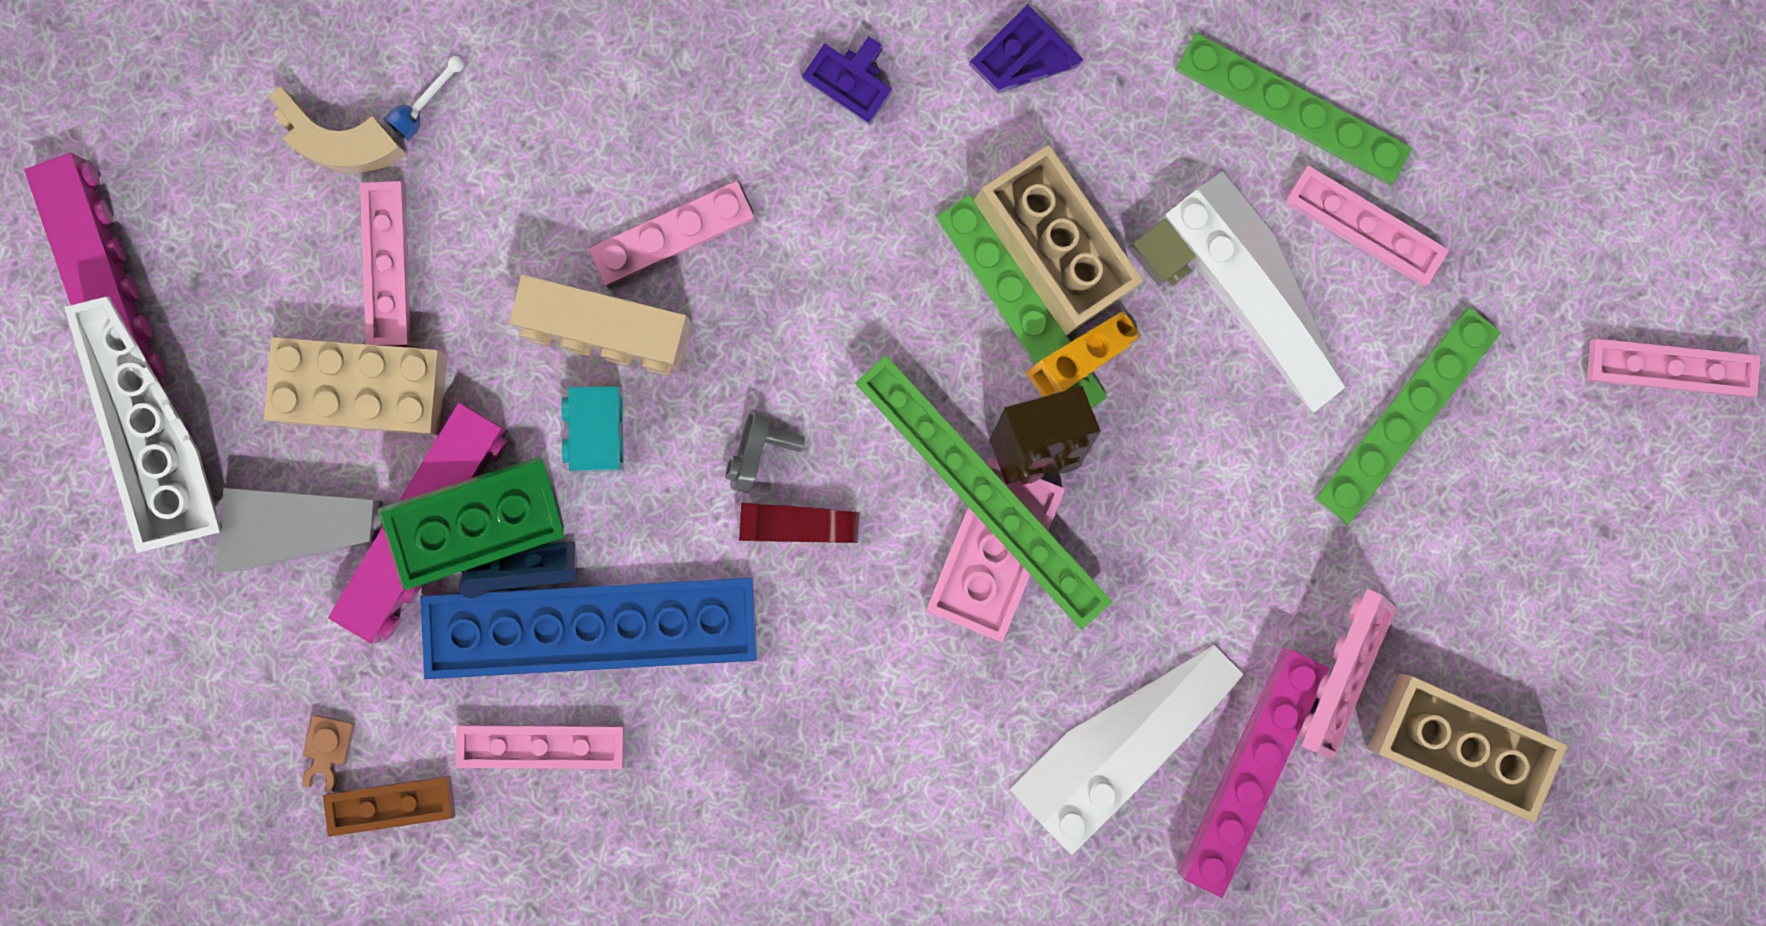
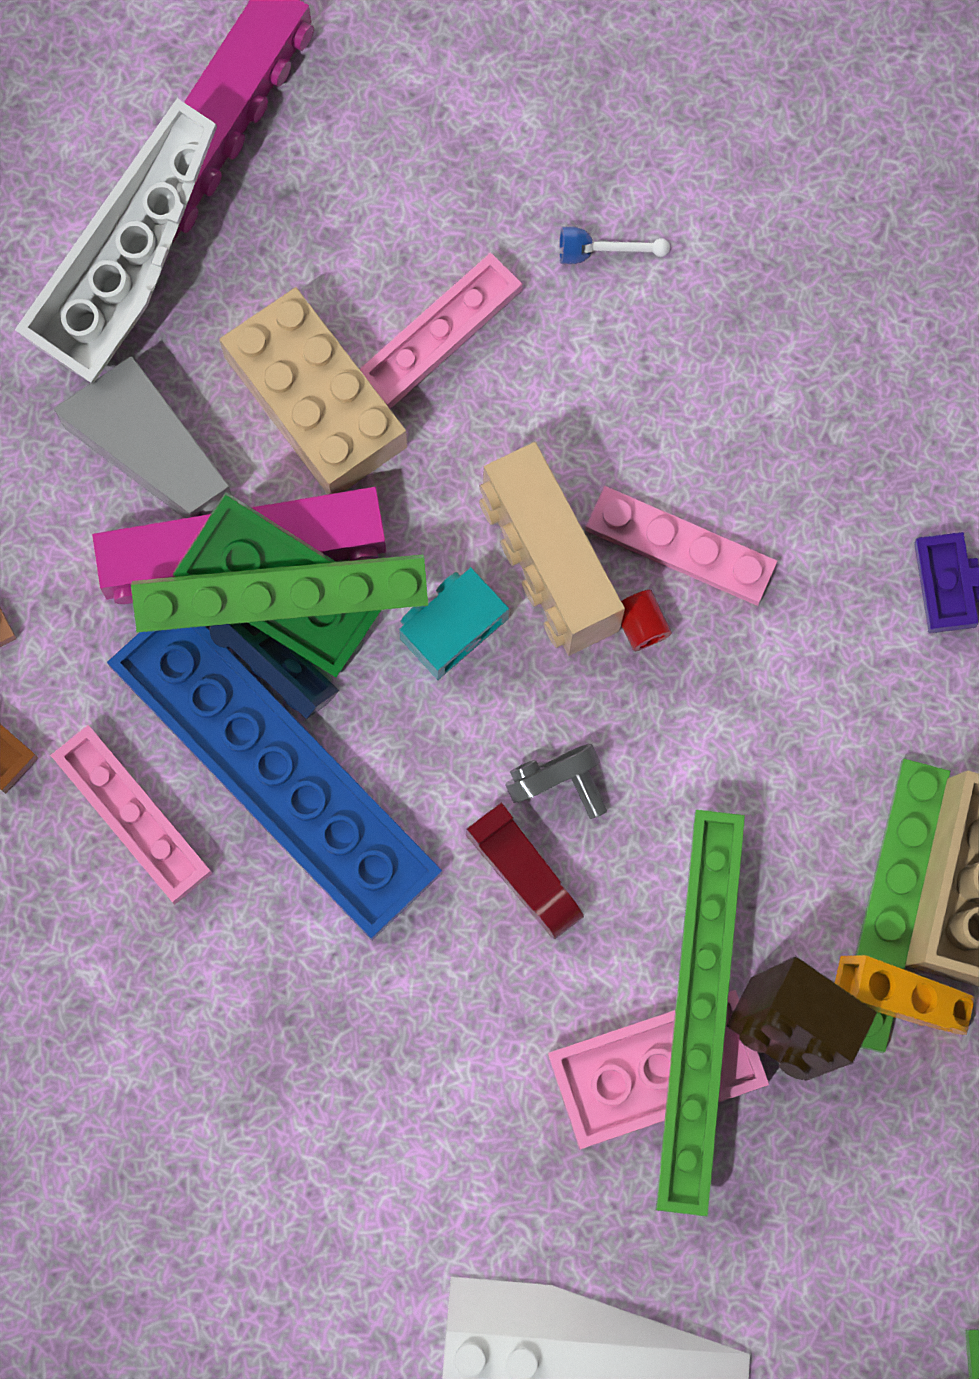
camera: 45 degrees right, 10 degrees down
tan arch [268,86,407,174] -> none
none -> bright green plate [131,554,428,633]
none -> red gear [621,589,672,652]

